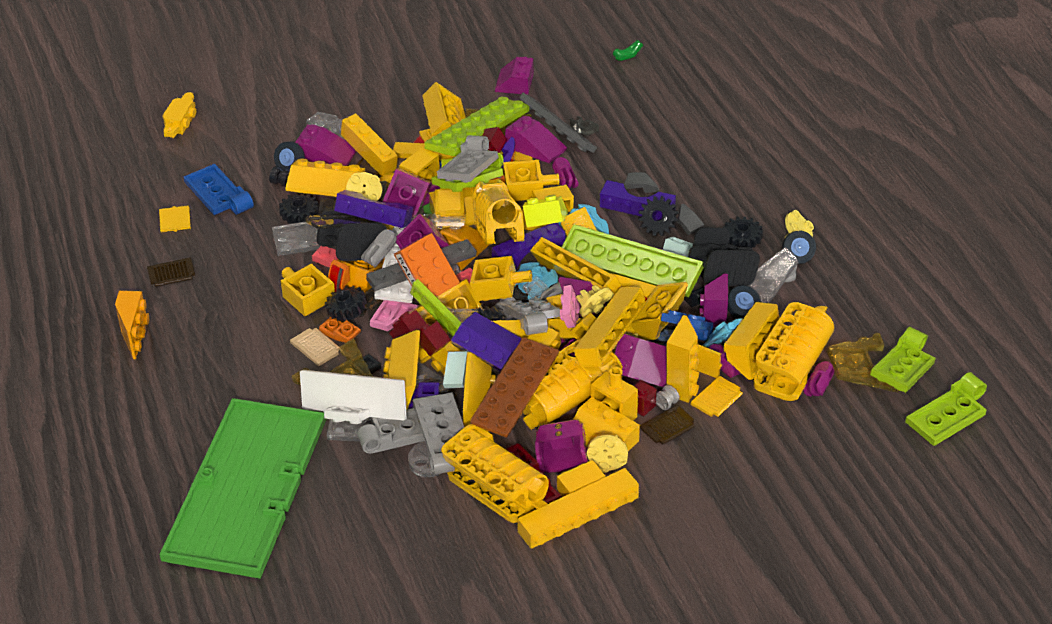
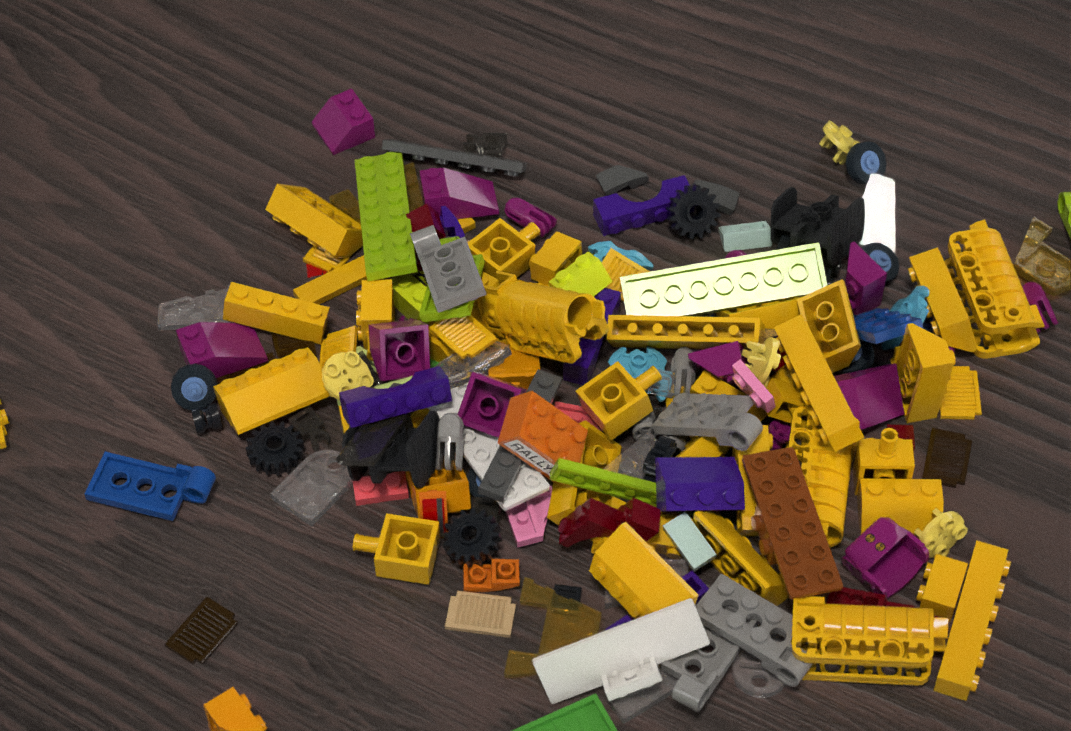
camera: 40 degrees left, 10 degrees up
yellow piece [159,206,191,232] -> none
green arm [613,40,644,61] -> none
light grey wheel [656,385,680,410] -> none
black gear [723,216,763,249] -> none

